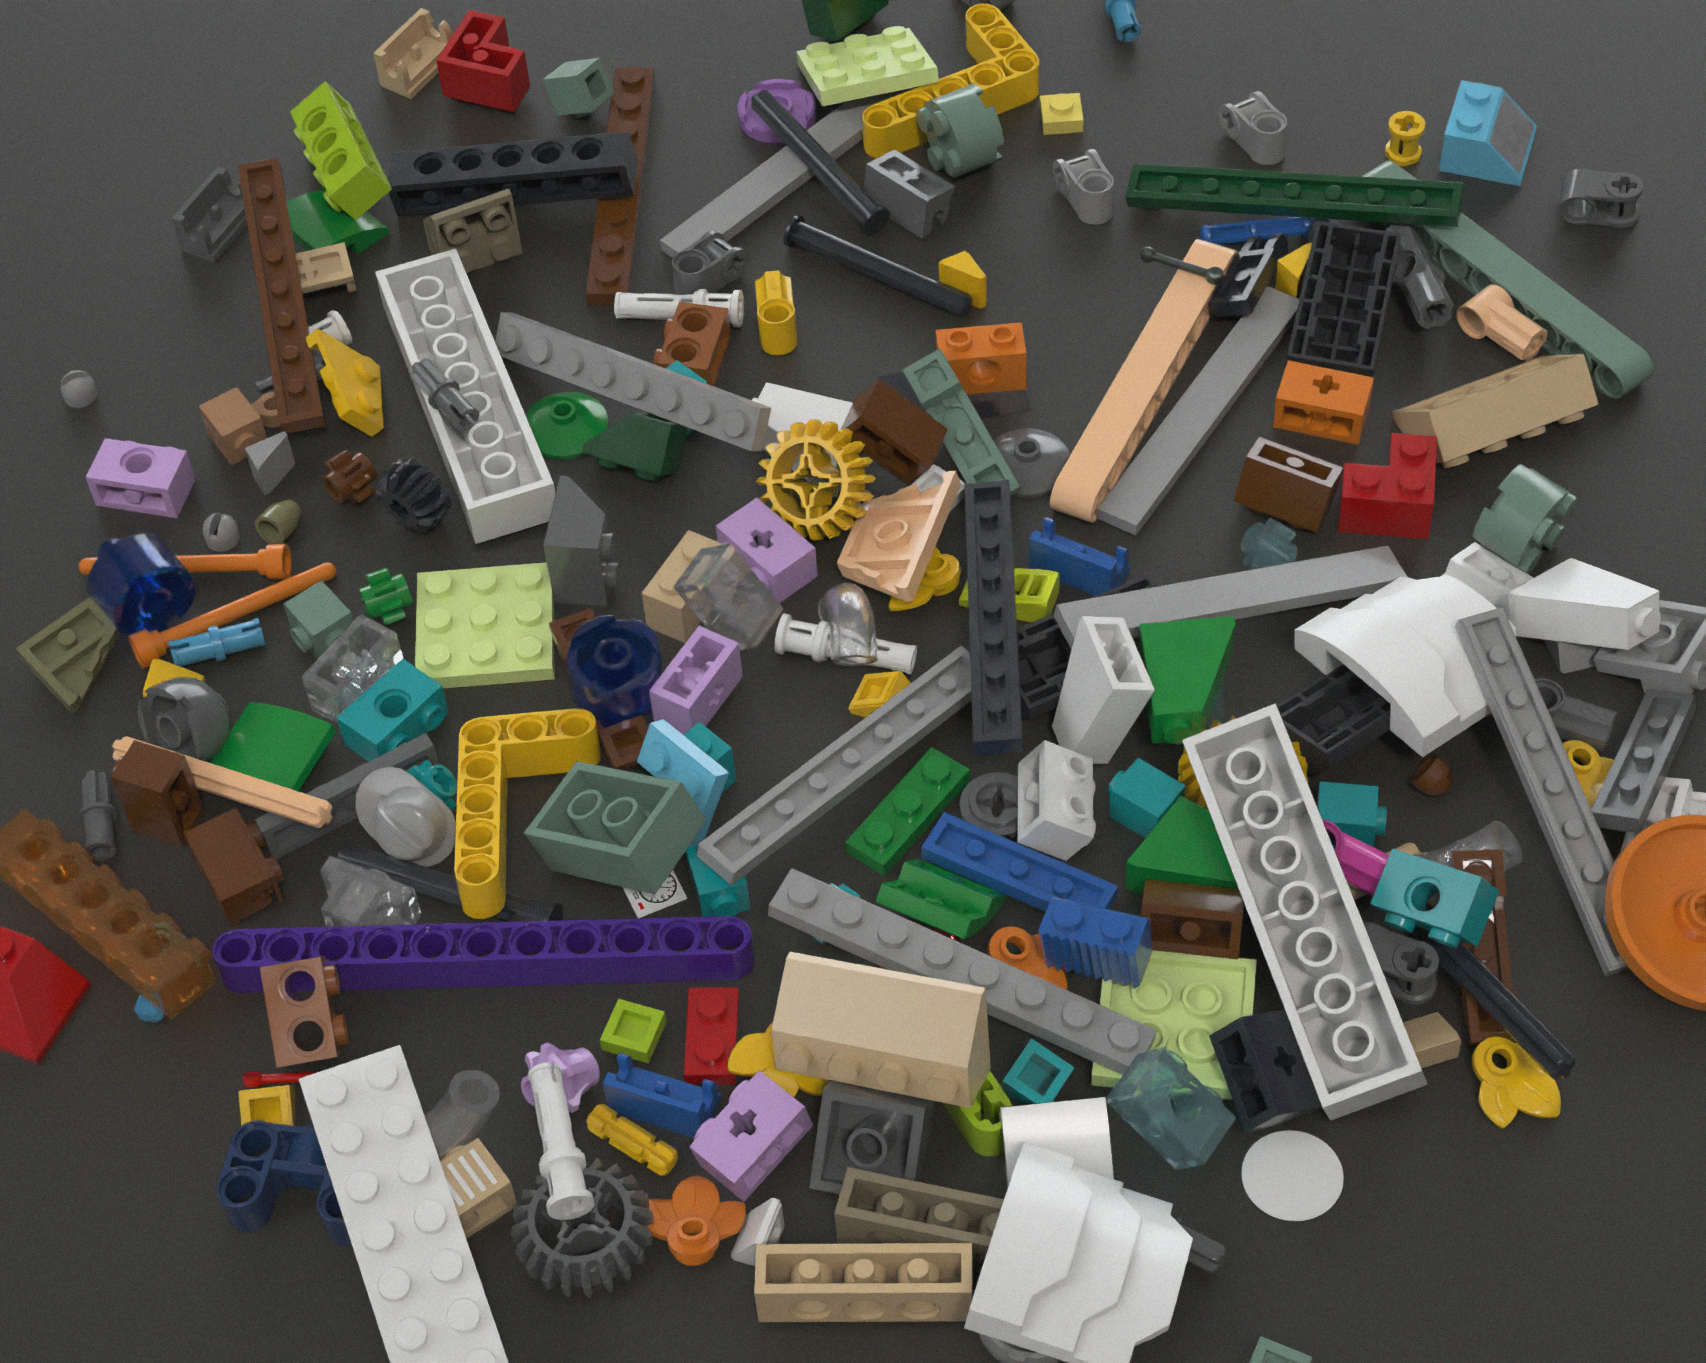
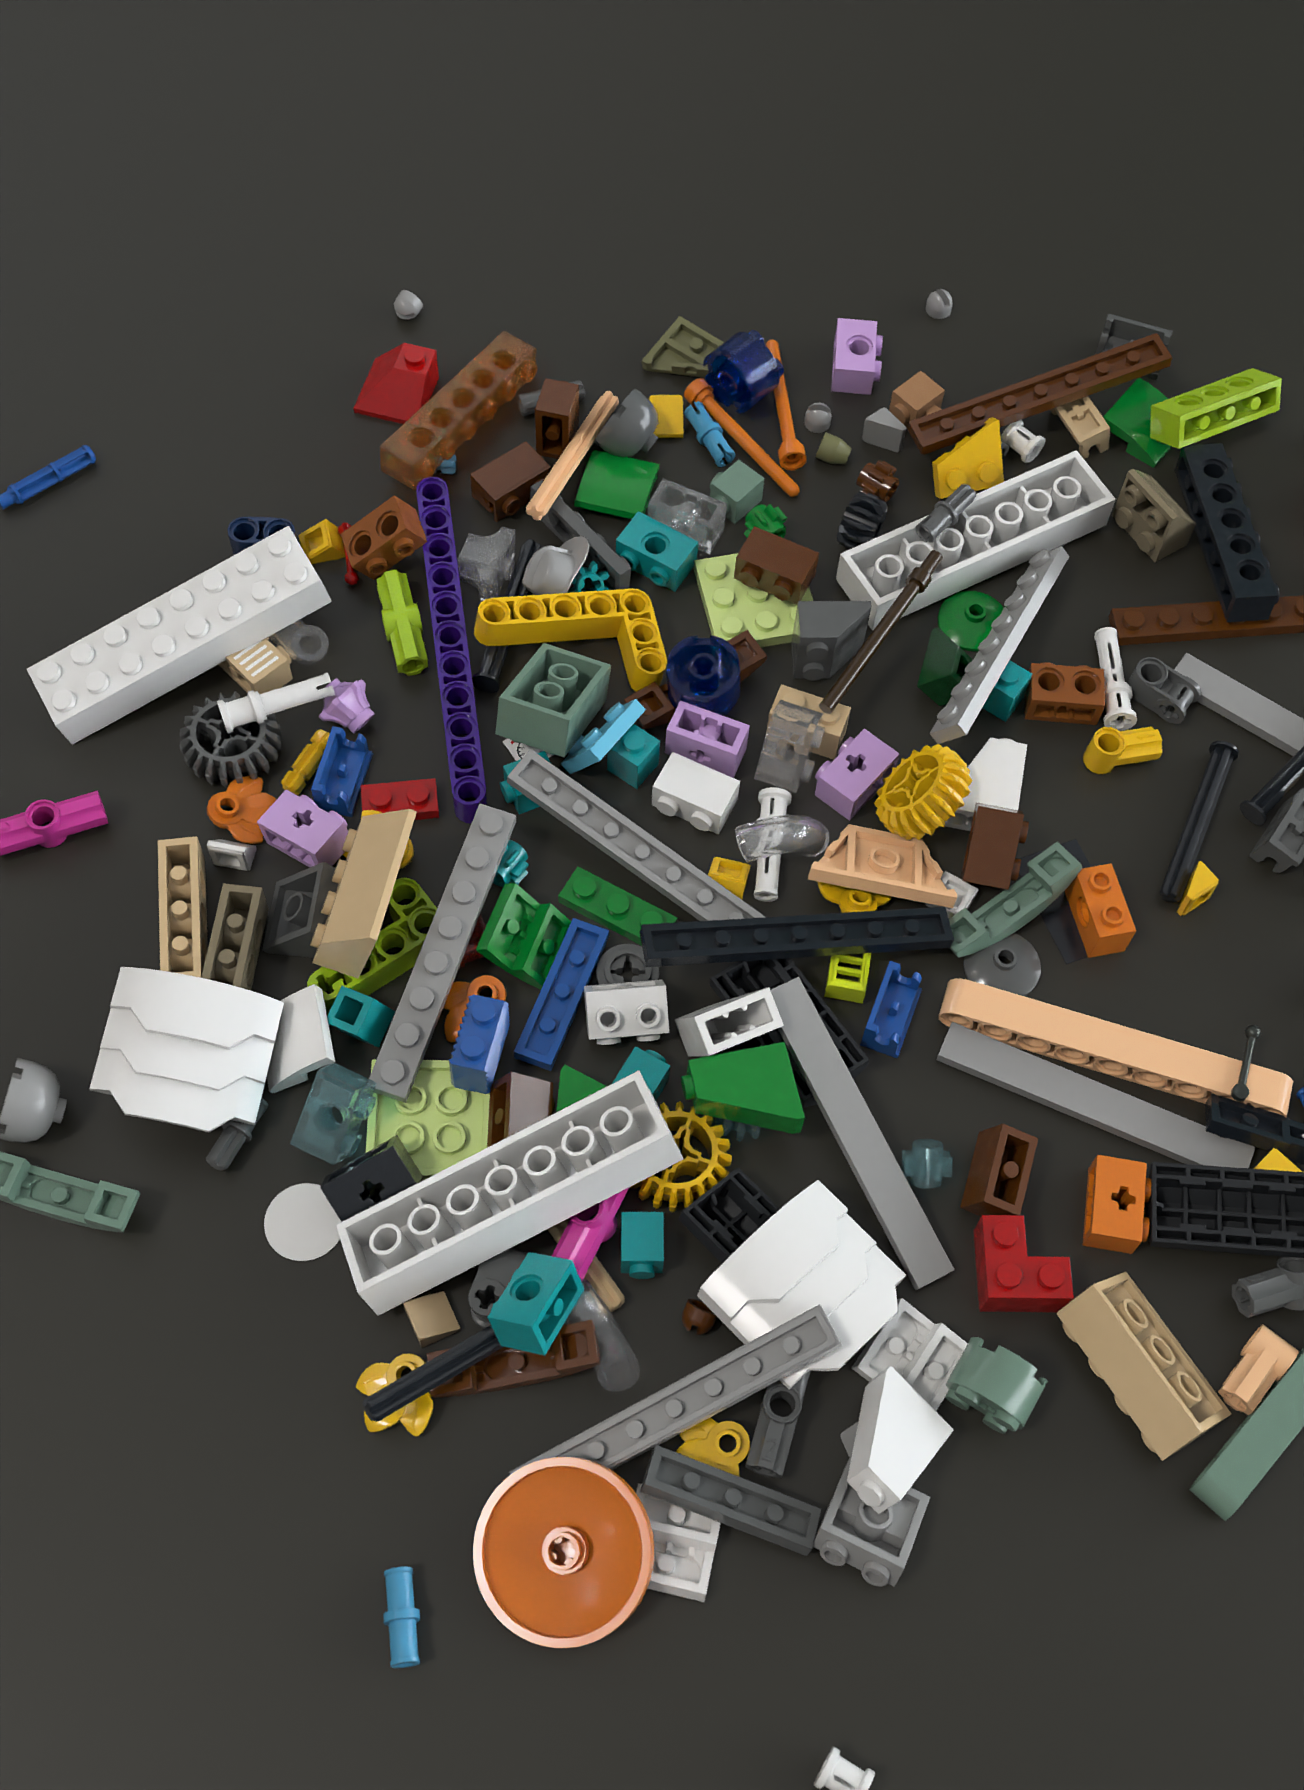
camera: 75 degrees right, 10 degrees up
lime plate [600,999,667,1063] -> none
none -> lime piece [376,570,429,676]
none -> white brick [652,752,740,835]
none -> reddish brown brick [734,526,819,605]
none -> dark brown bar [819,550,943,714]

